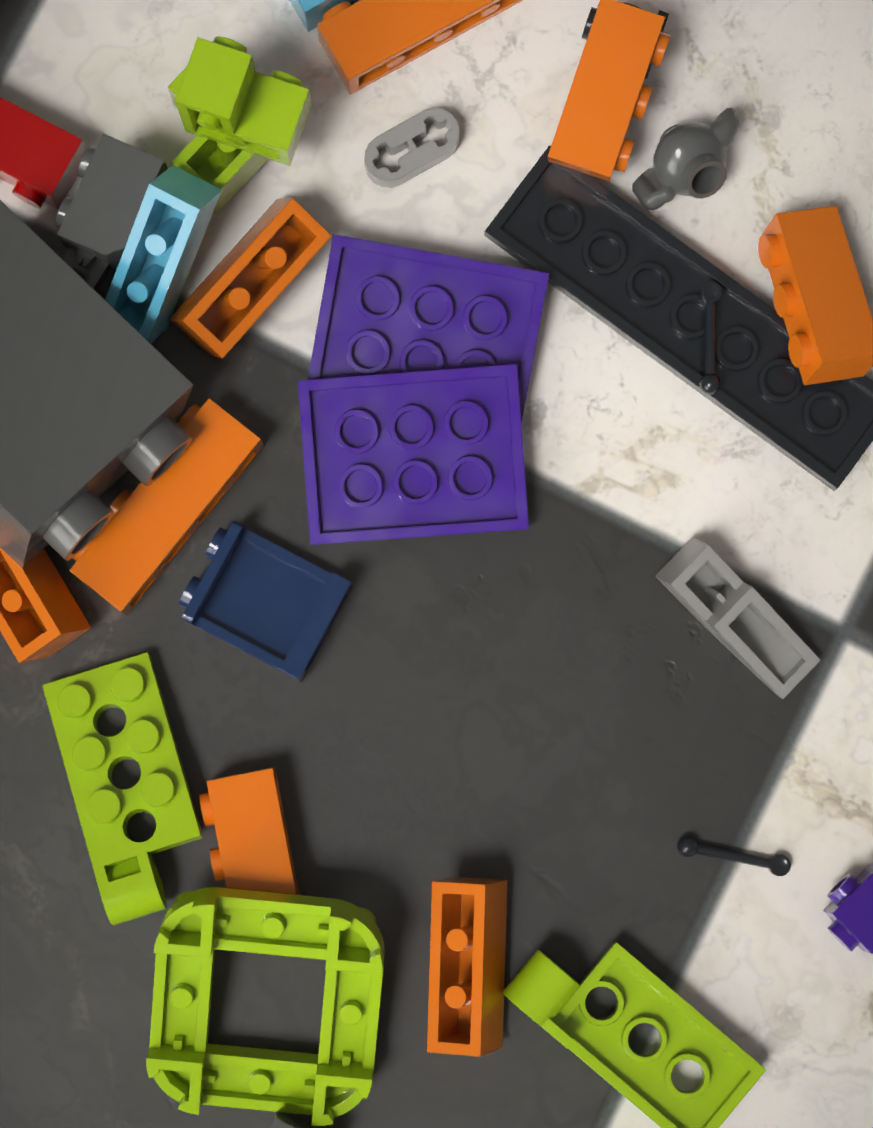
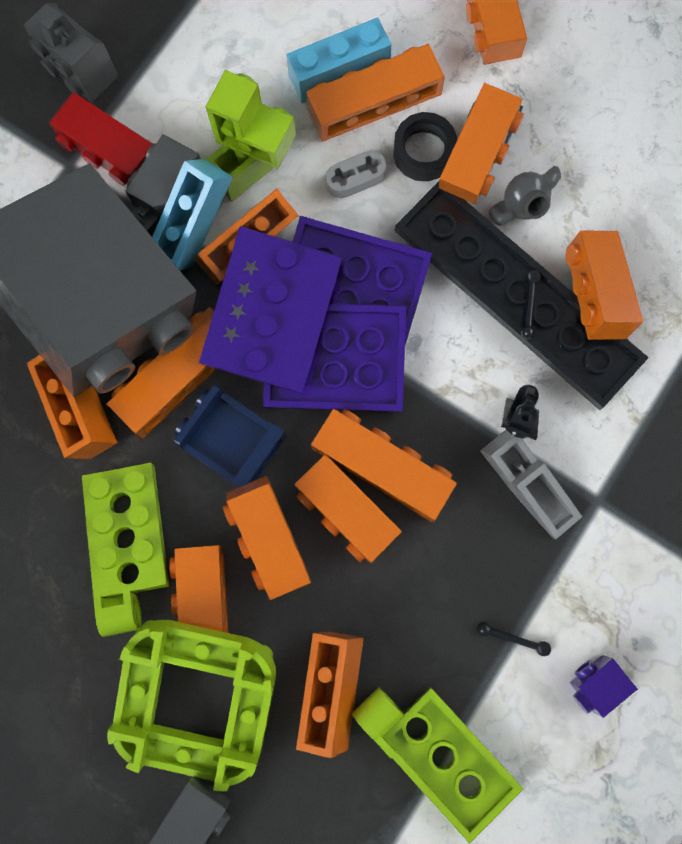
camera: 15 degrees right, 5 degrees down
none -> dark purple plate [199,226,342,394]
none -> orange brick [222,476,311,600]
none -> orange brick [294,454,402,564]
none -> orange brick [311,409,457,523]
none -> black tyre [393,112,457,182]
none -> black hinge [501,384,539,440]

